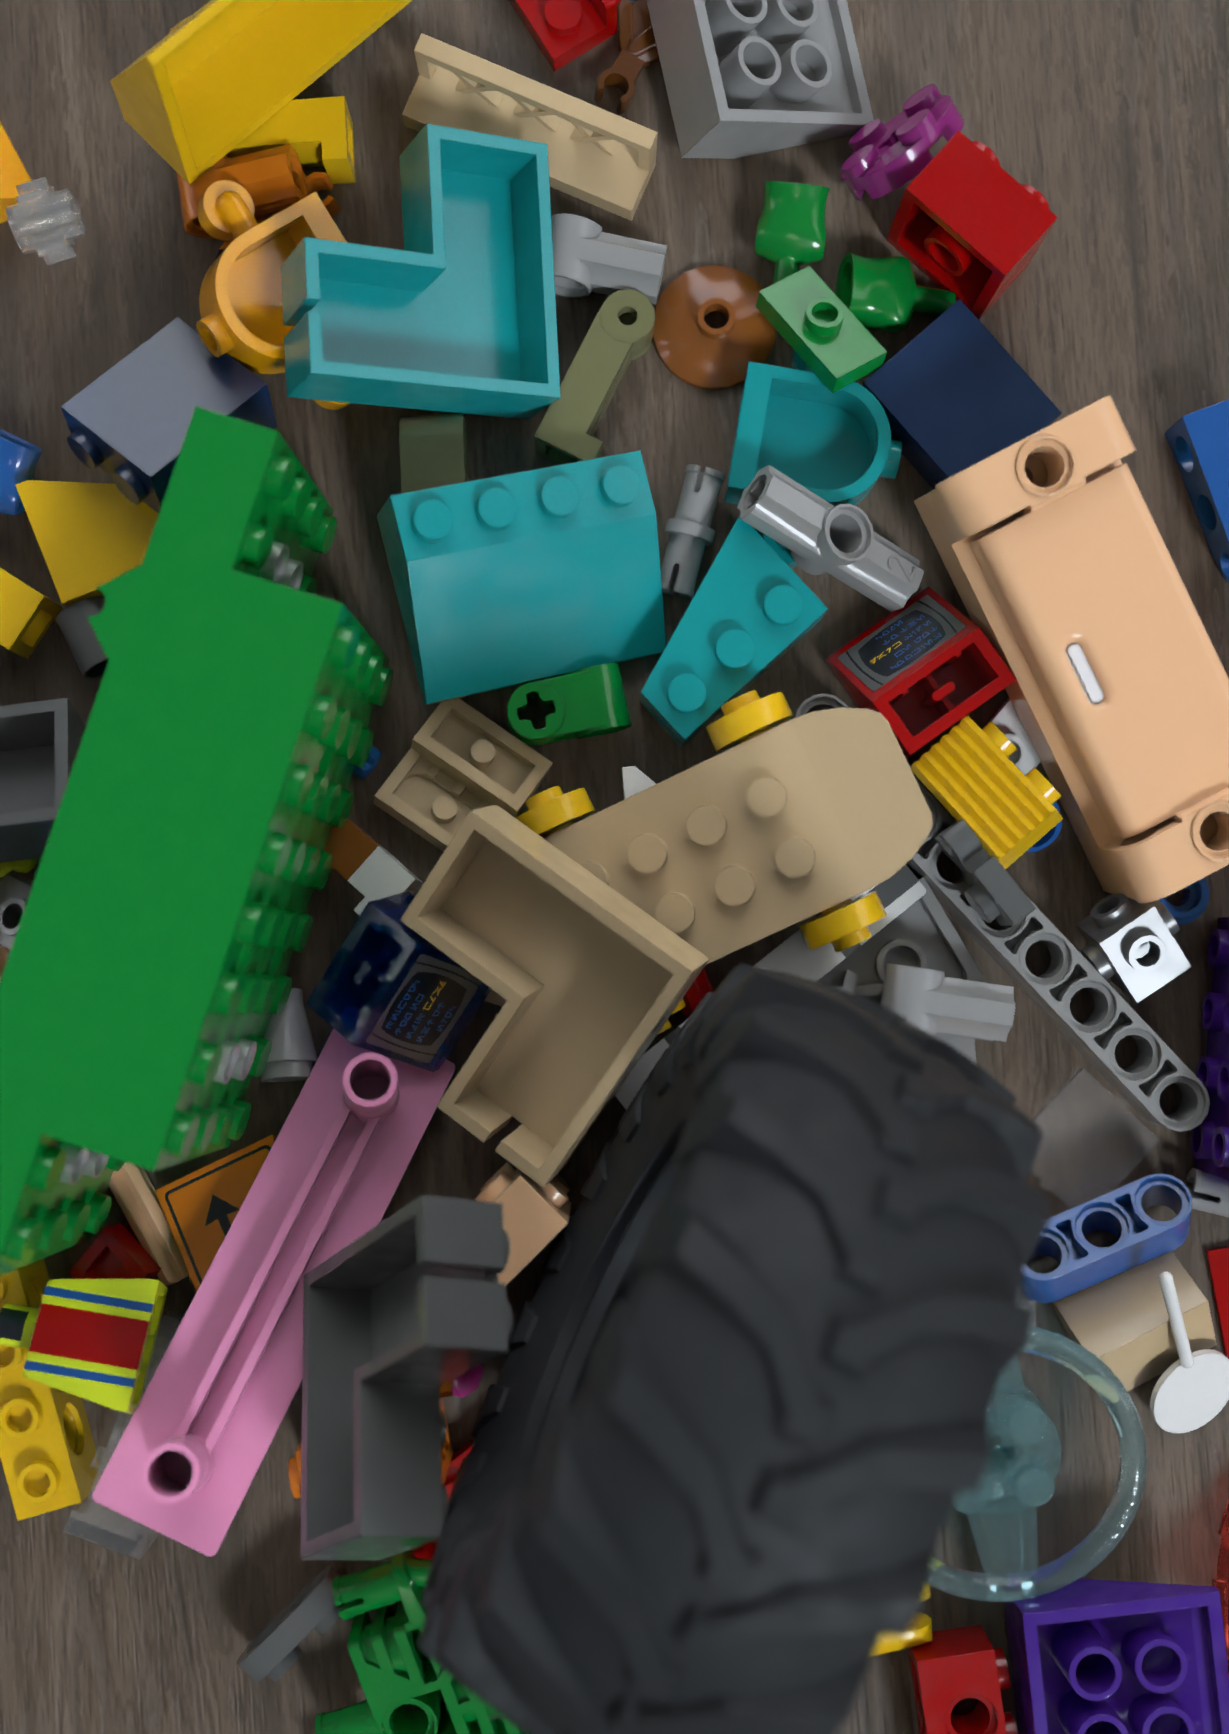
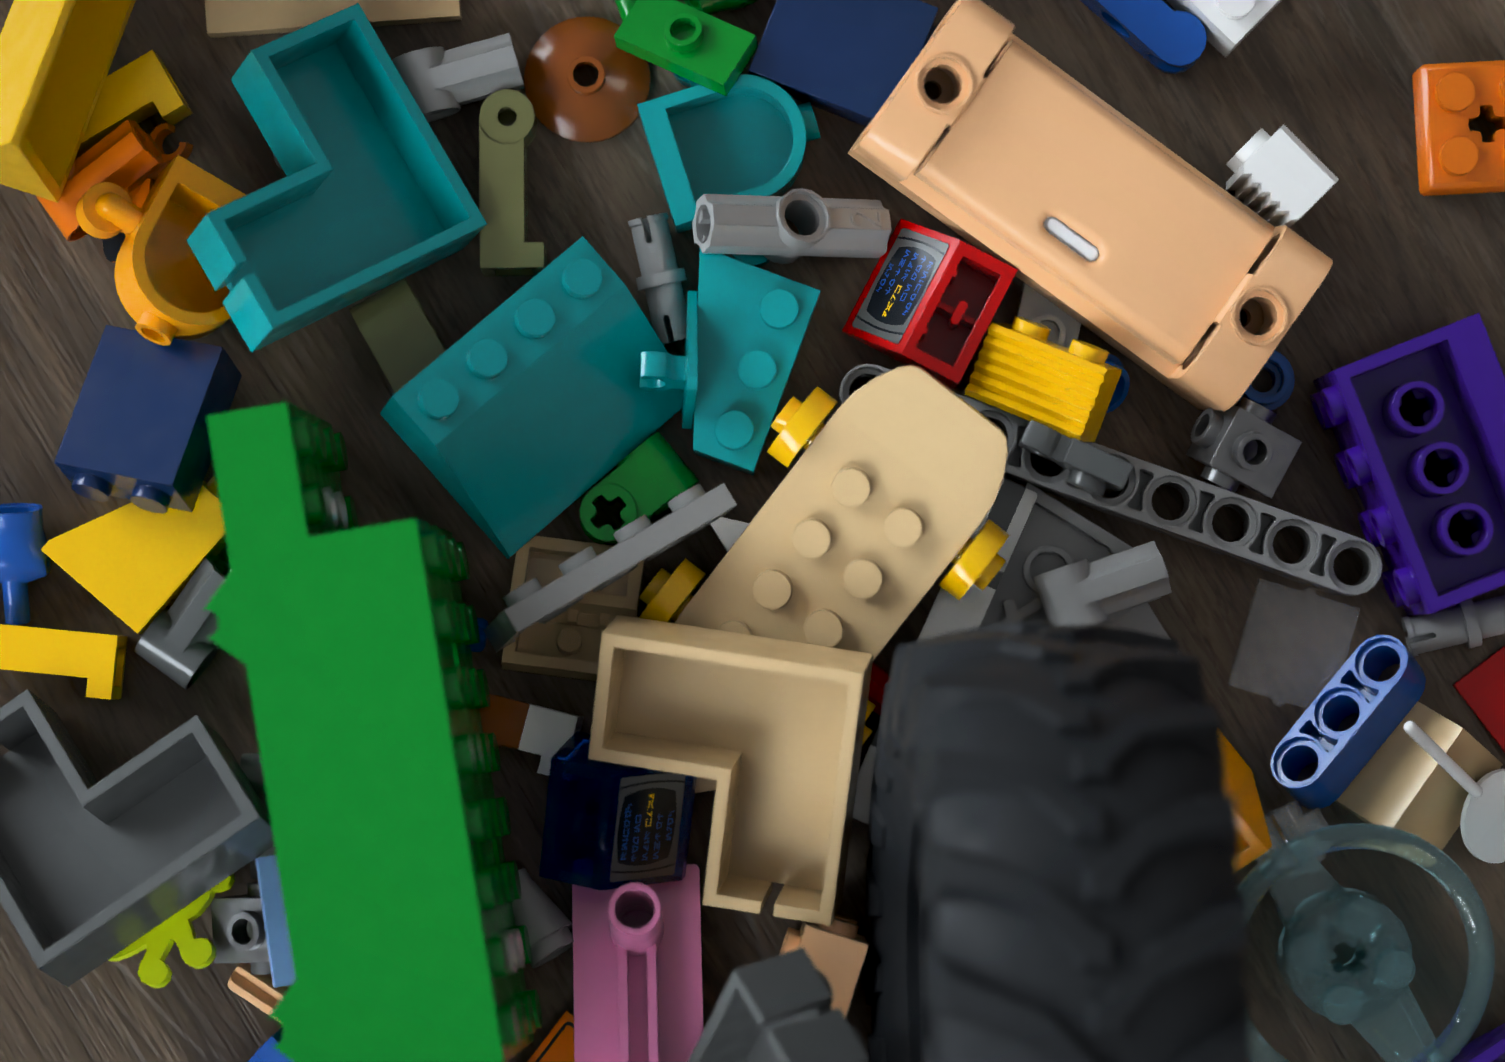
camera: 25 degrees left, 0 degrees up
none -> light grey wing [483,483,737,652]
none -> teal piece [639,290,698,429]

